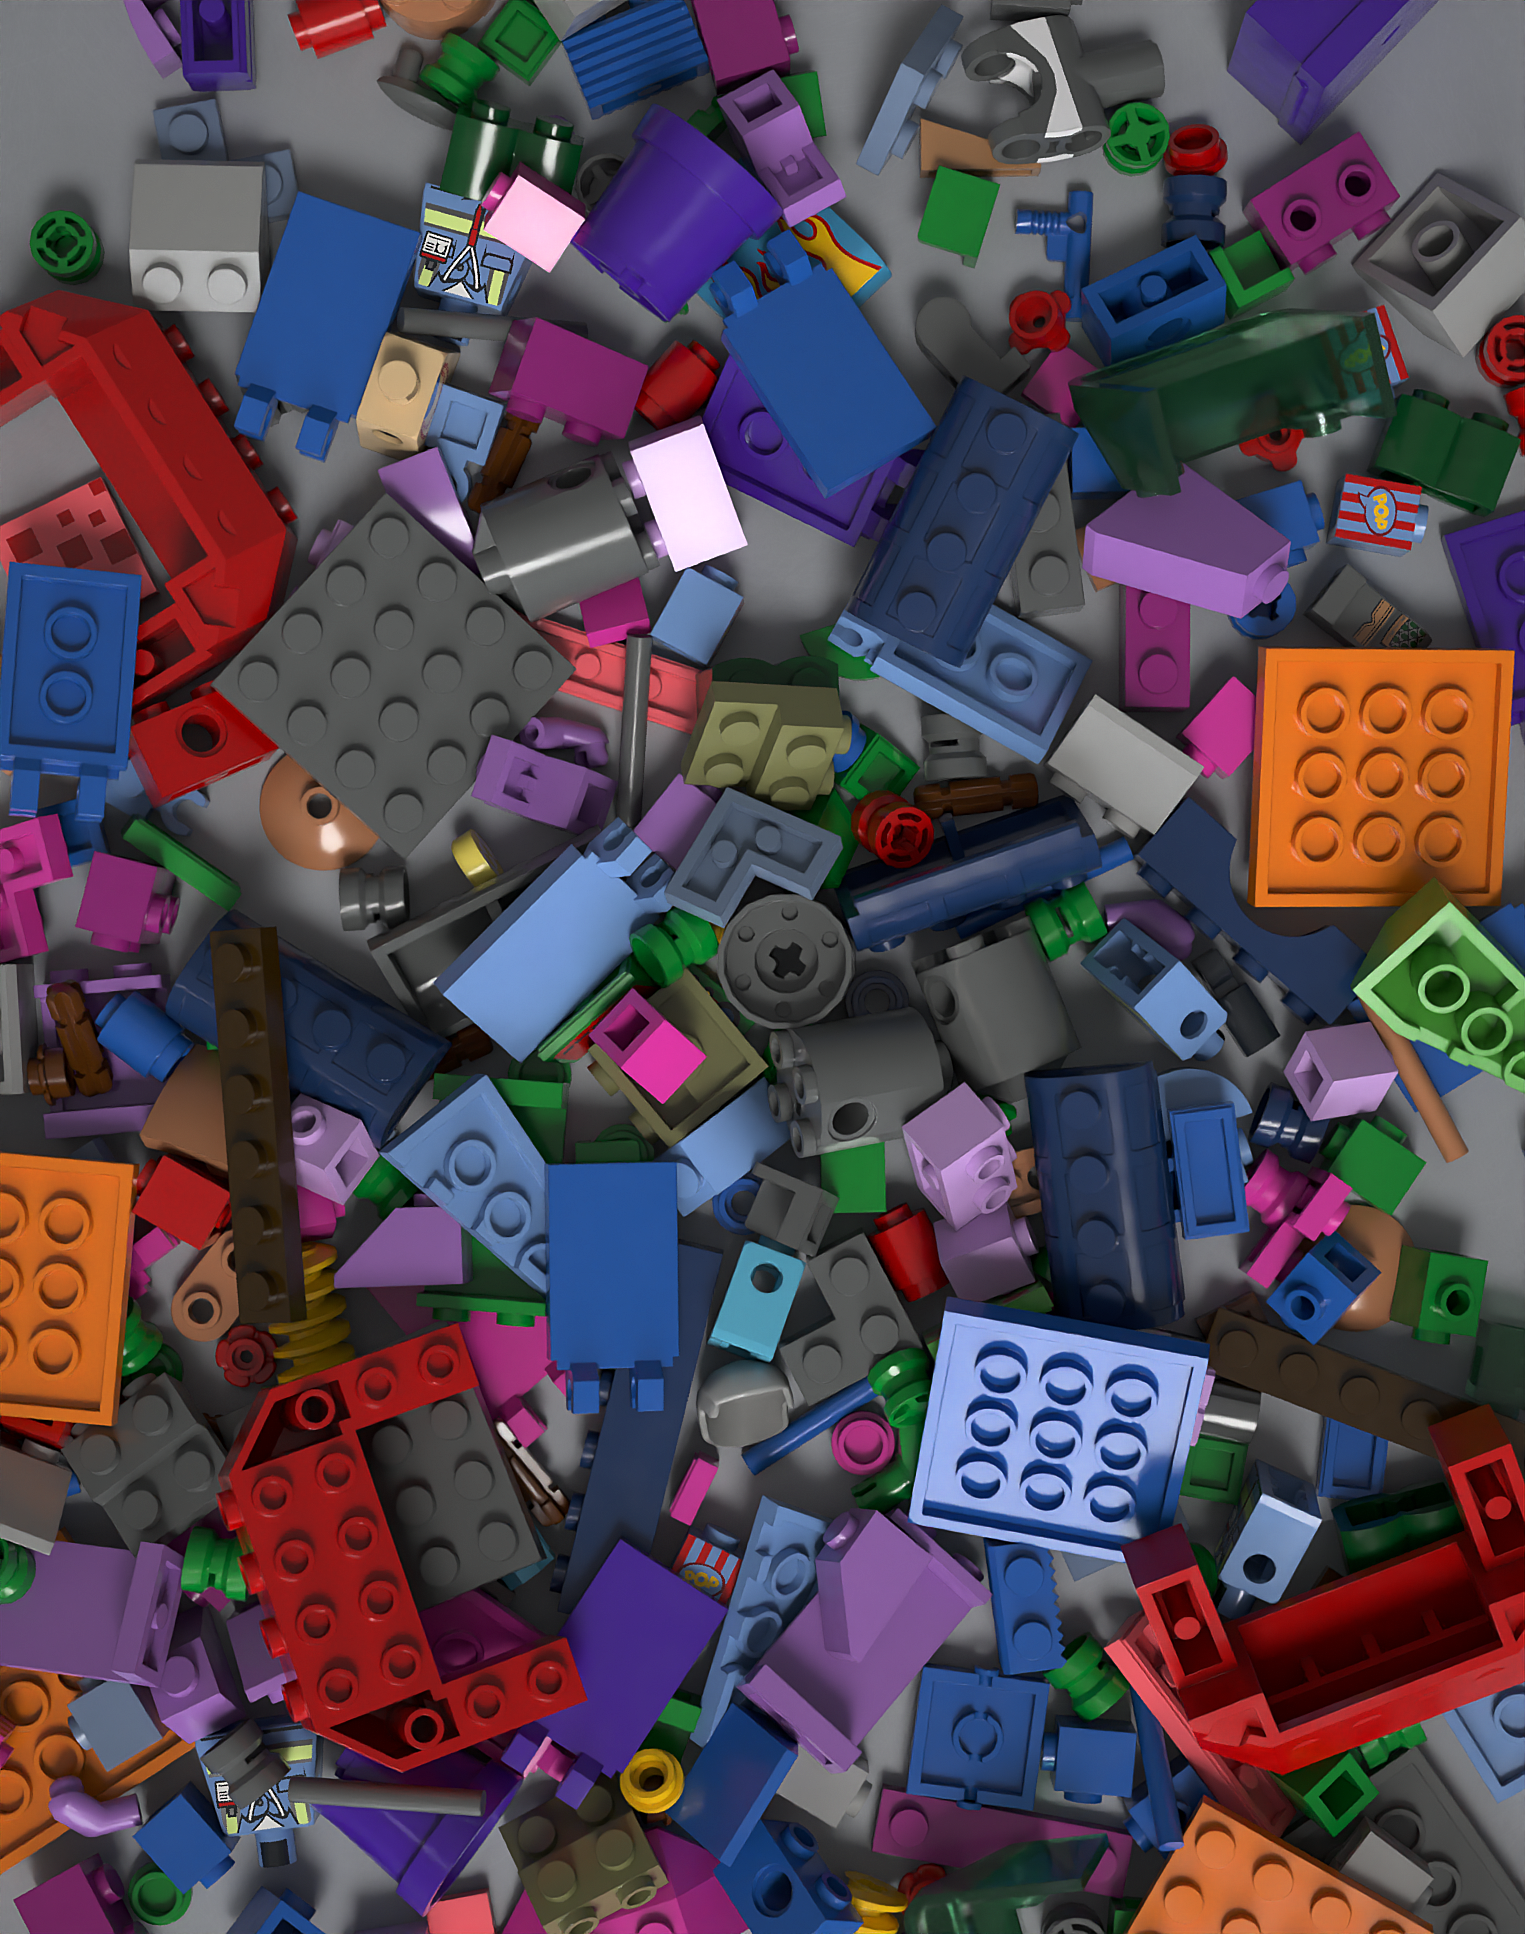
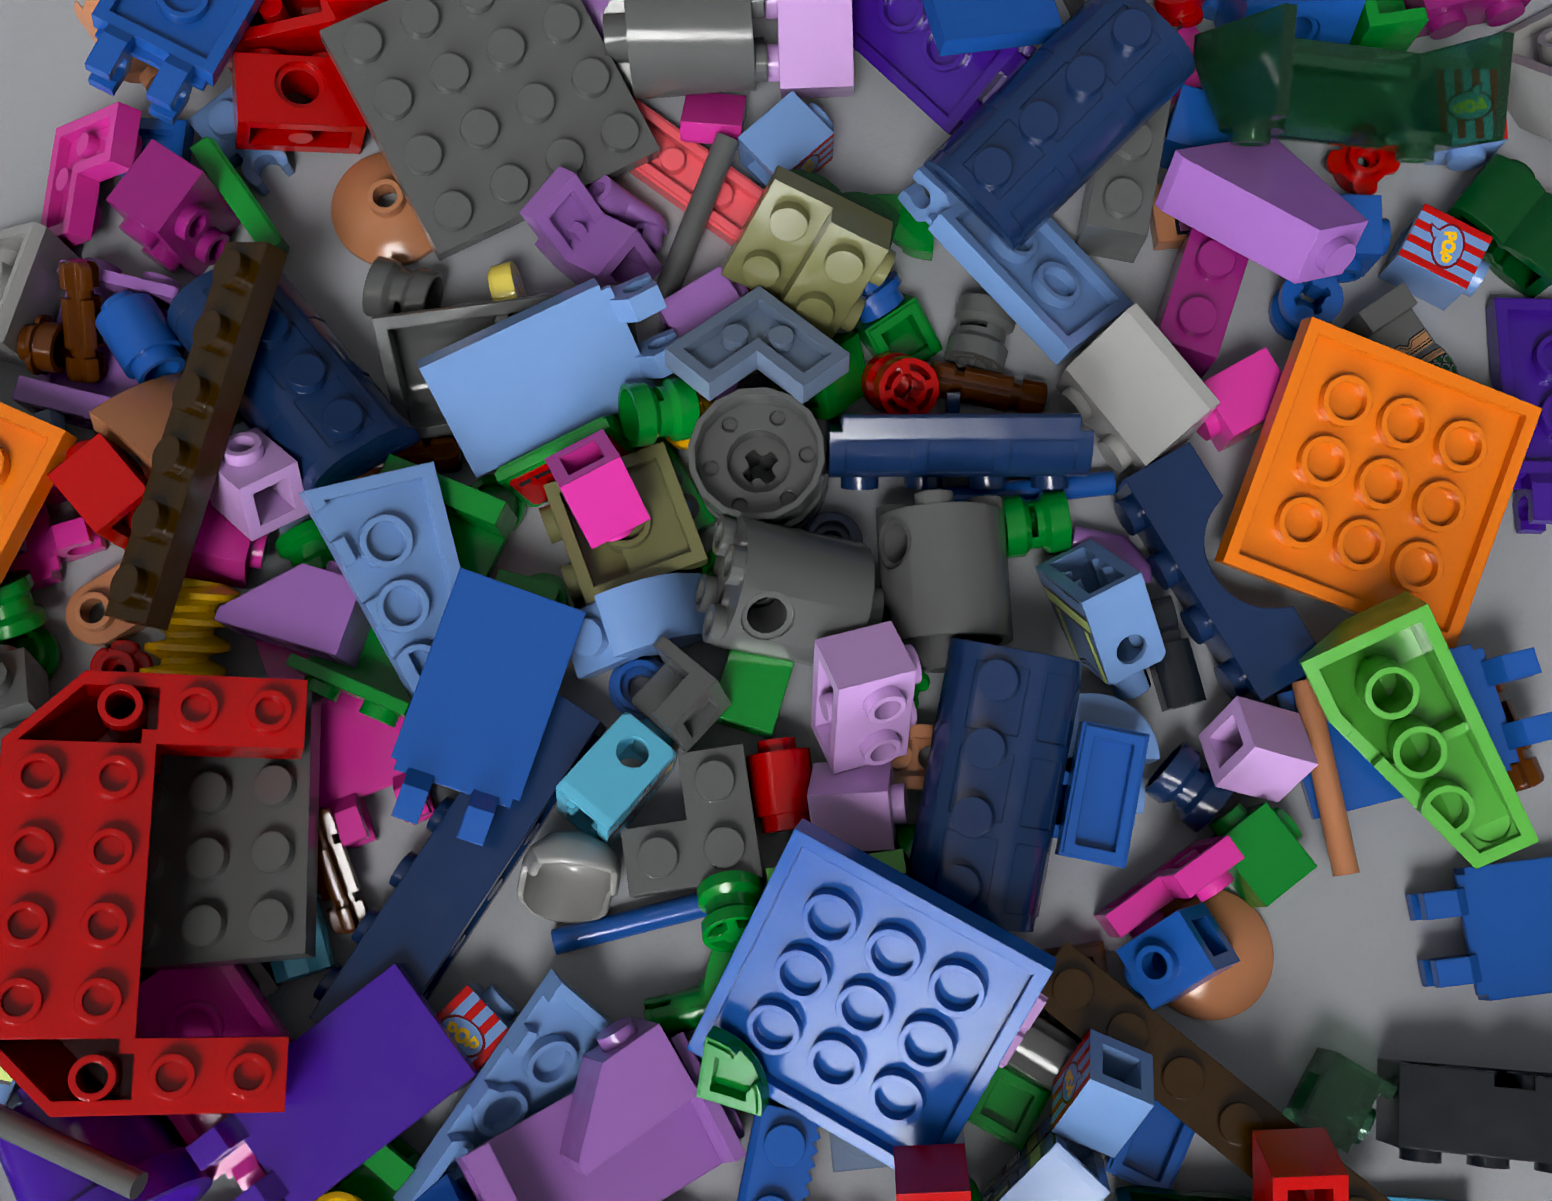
camera: 25 degrees right, 10 degrees down
dark pink tile [669,1451,720,1526] -> none
dark pink plate [831,1411,895,1475] -> none
dark pink wheel [1244,1149,1309,1230] -> none
green brick [1390,1245,1488,1345] -> none
none -> tile [696,1025,769,1117]
none -> medium blue brick [1051,1029,1154,1158]

